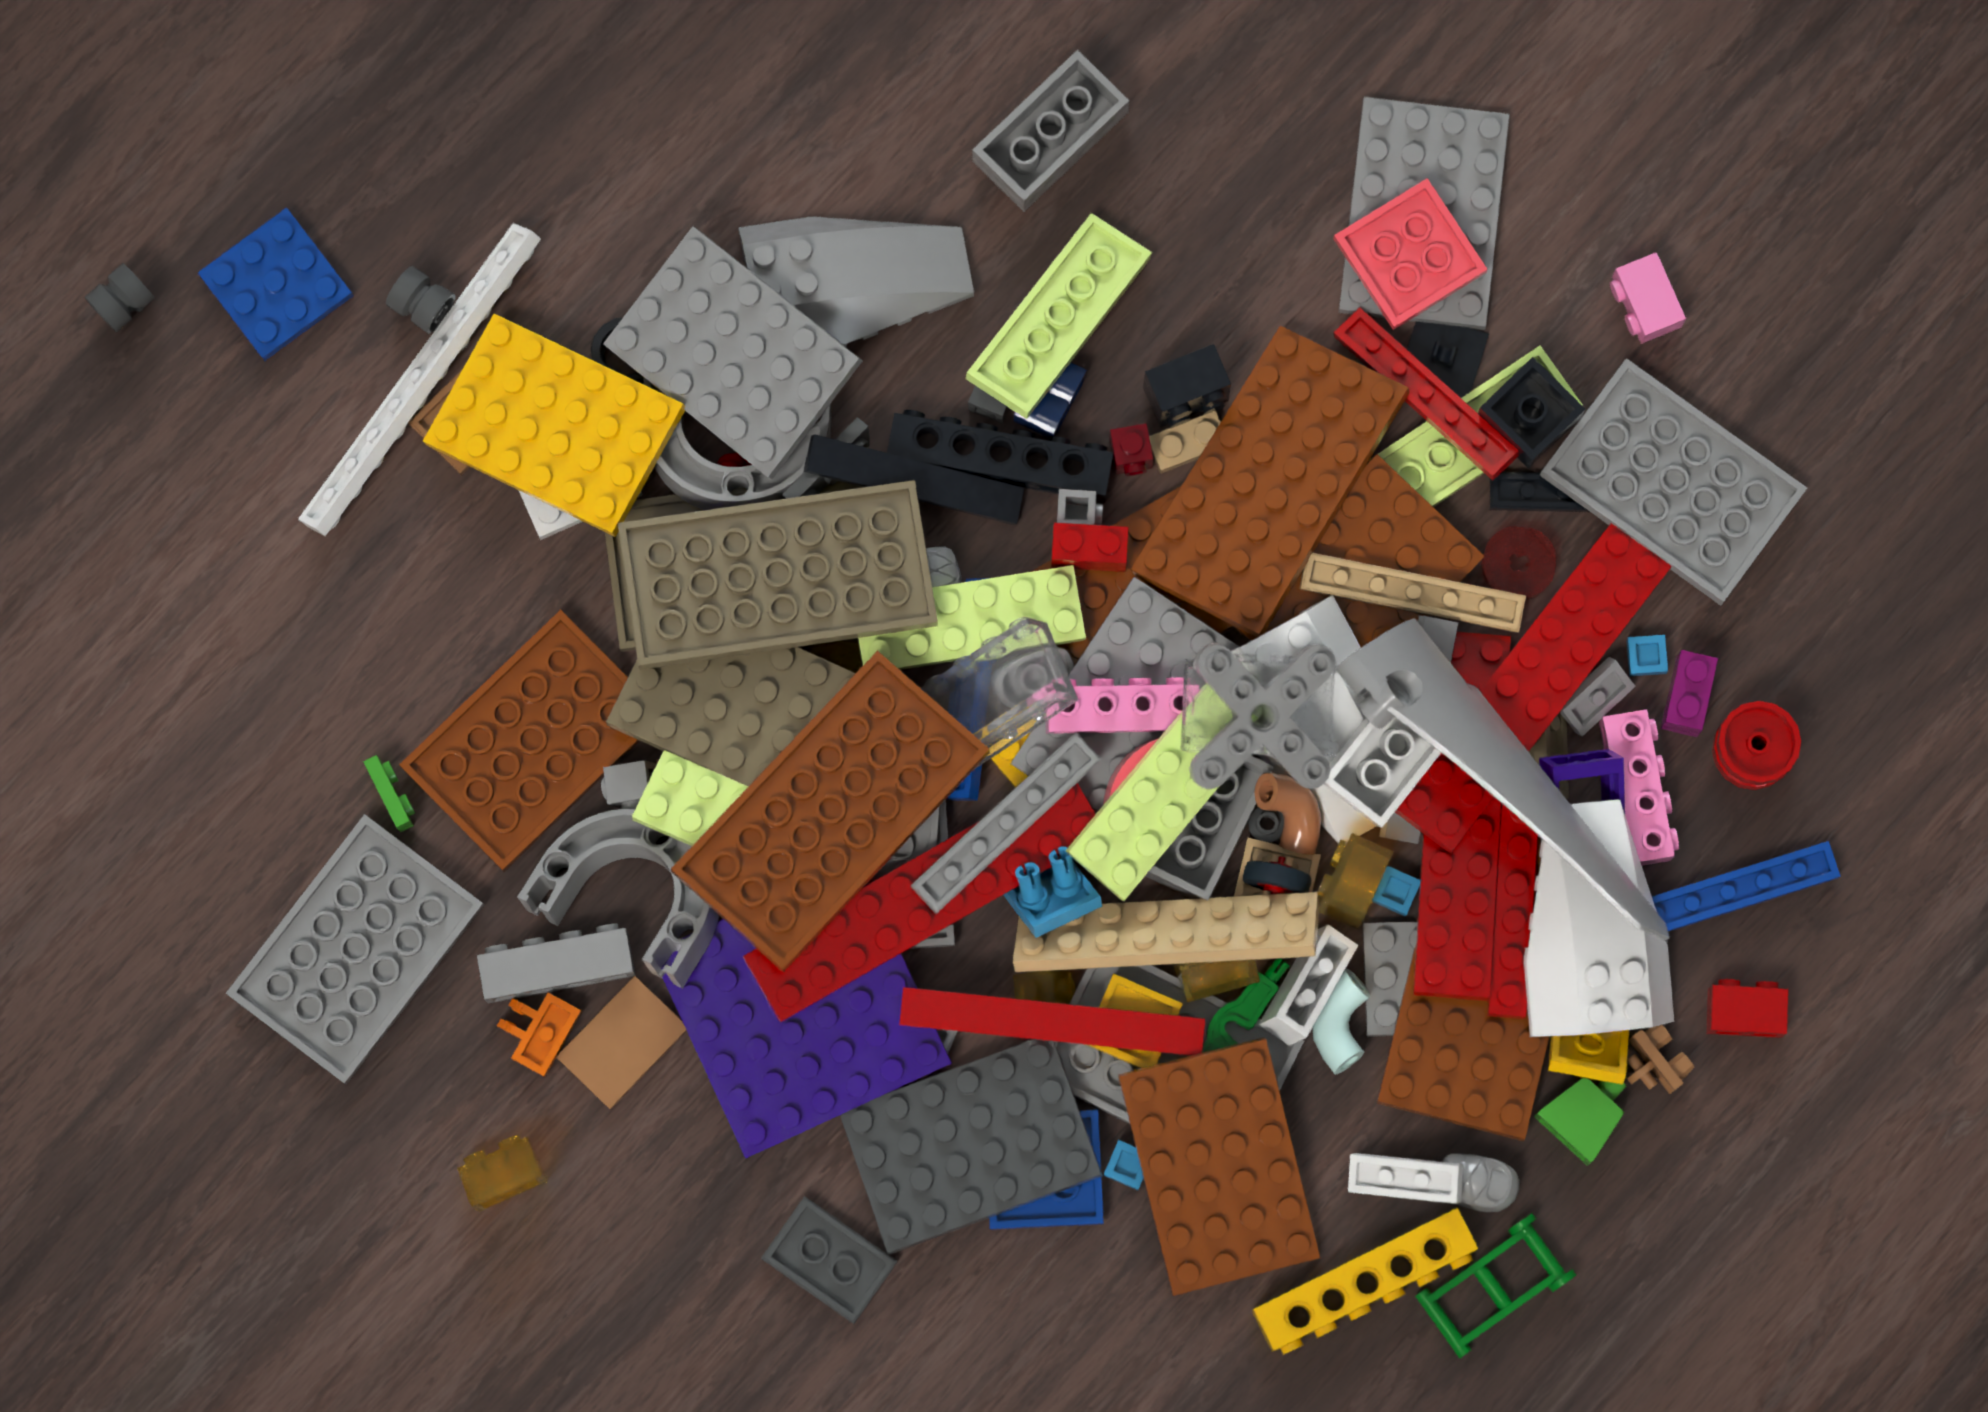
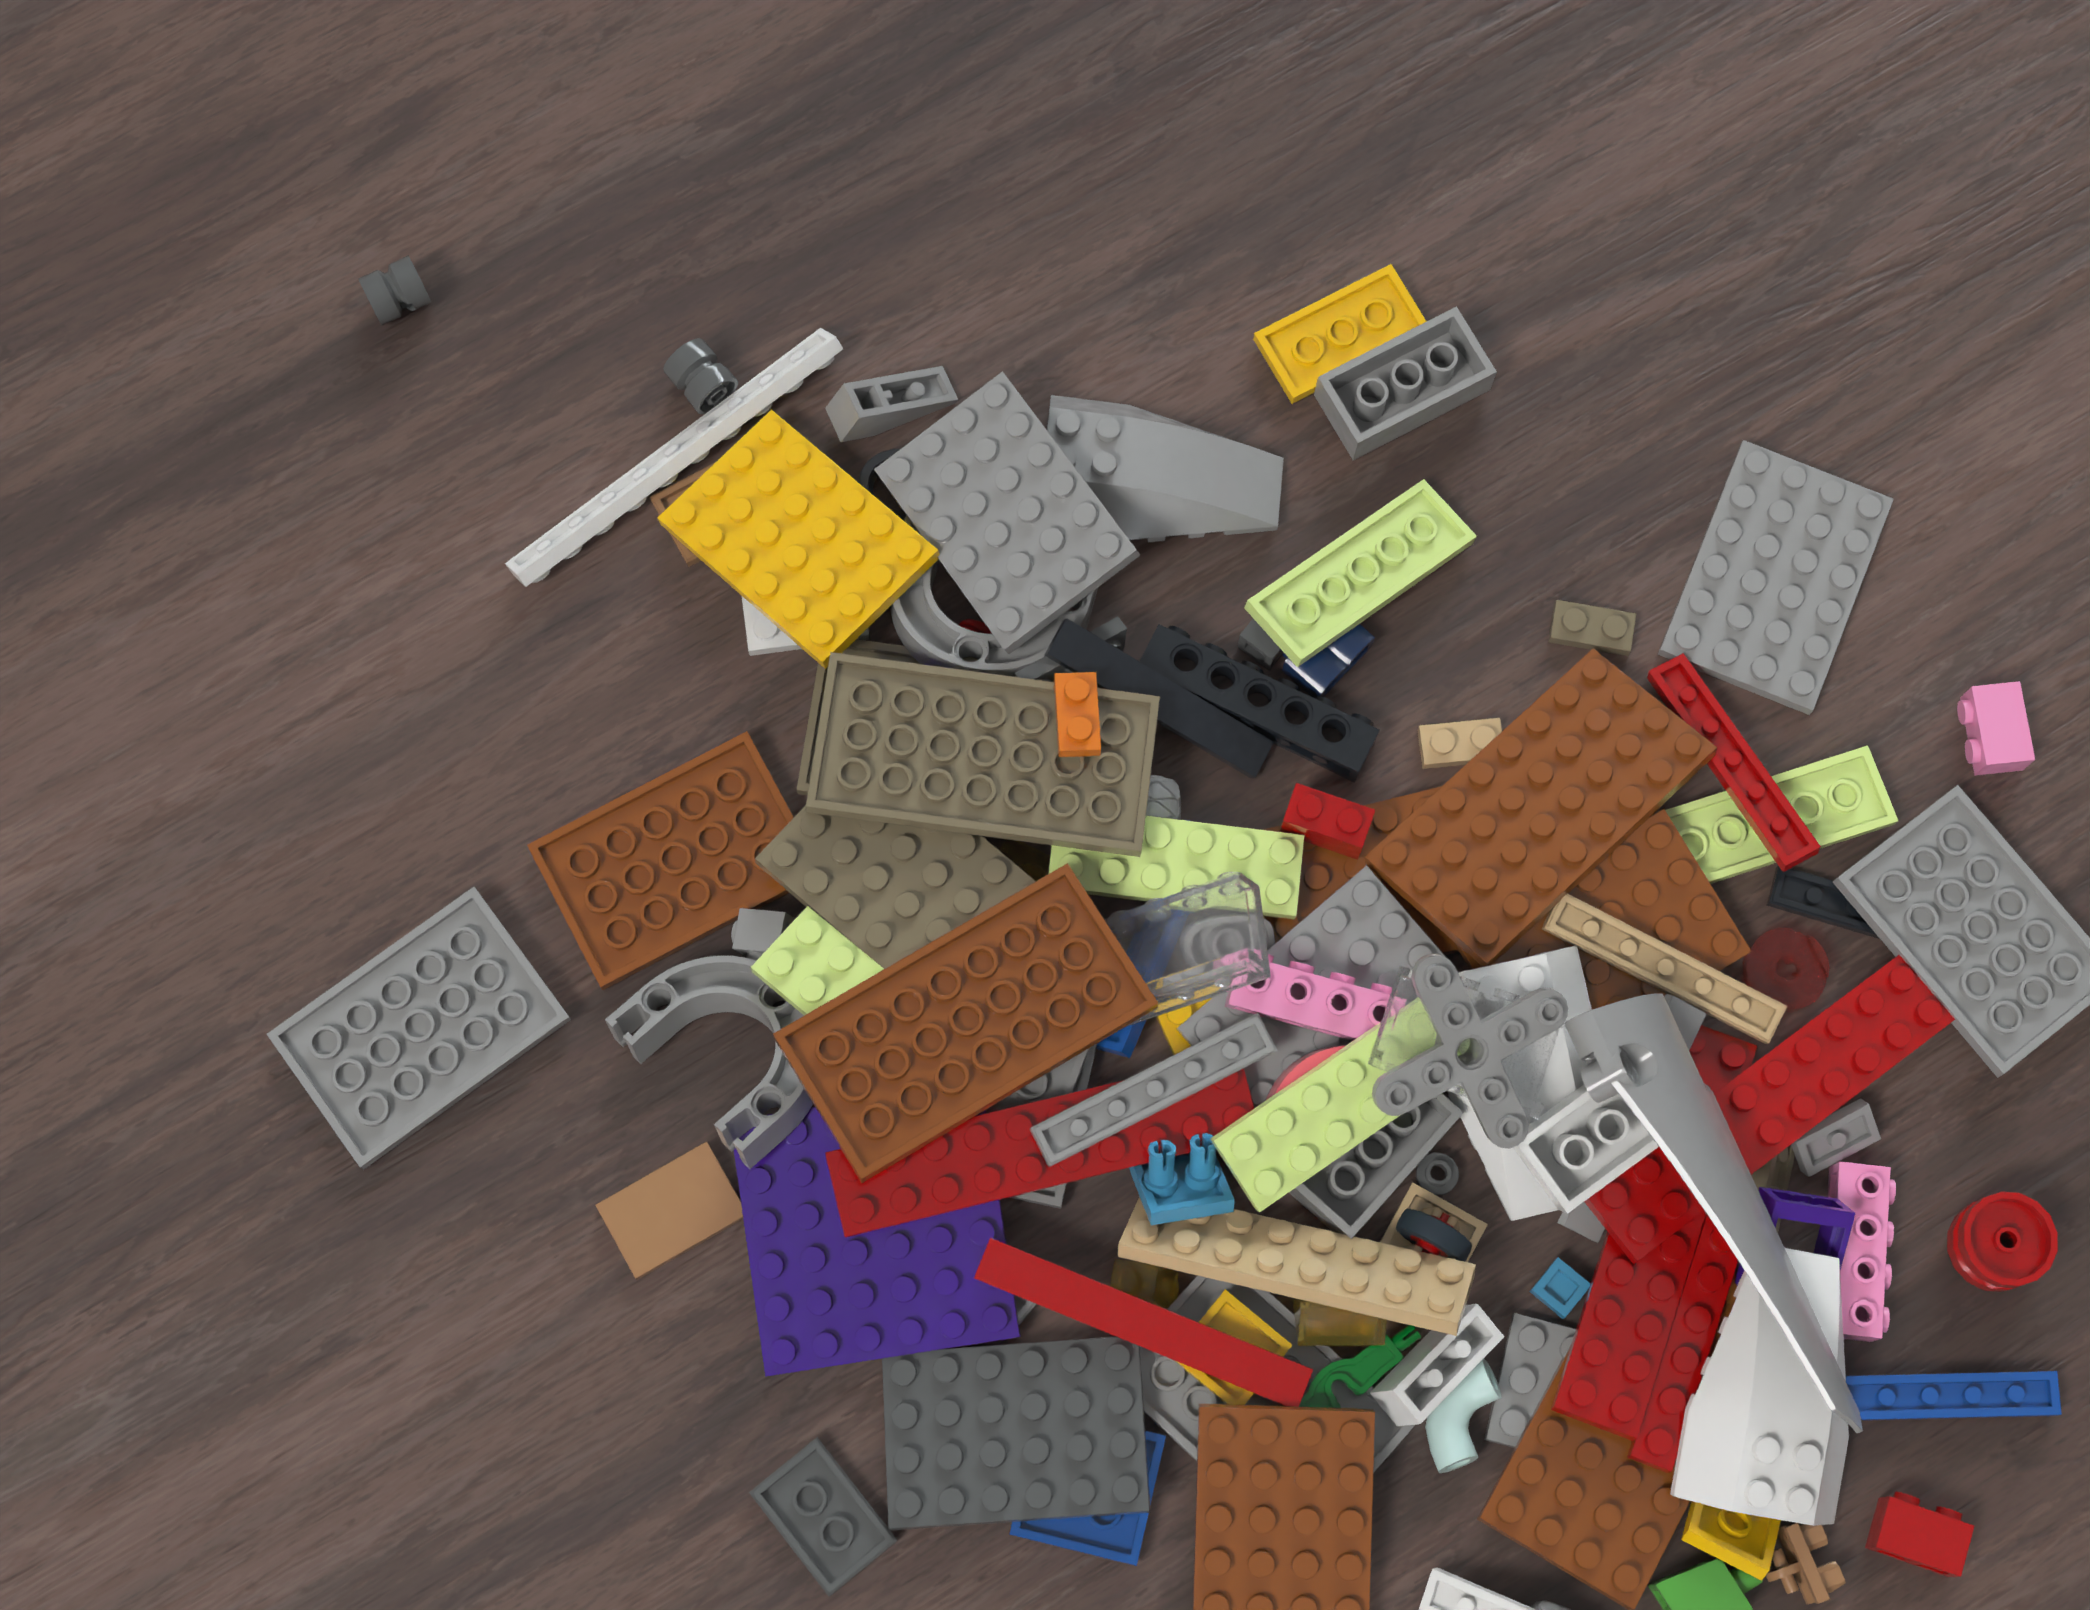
camera: 15 degrees right, 5 degrees down
blue plate [198,208,353,361] -> none
bright green plate [363,755,415,833] -> none
clear yellow slope [457,1134,548,1212] -> none
light grey brick [477,924,636,1004] -> none
orange hinge [497,992,582,1077] -> none
light grey brick [1057,489,1103,525] -> none
dark azure plate [1103,1140,1143,1191] -> none
dark red brick [1109,423,1153,476] -> none
black brick [1143,344,1231,428] -> none
nougat cylinder [1254,773,1321,855] -> none
clear yellow brick [1318,833,1393,929] -> none
coral plate [1333,178,1488,330] -> none
black piece [1407,321,1489,398] -> none
black brick [1478,357,1586,469] -> none
dark azure plate [1626,635,1668,676] -> none
magenta brick [1660,650,1718,737] -> none
none -> light grey slope [825,366,958,442]
none -> orange plate [1054,672,1101,757]
none -> yellow plate [1253,264,1427,404]
none -> dark tan plate [1548,600,1636,656]

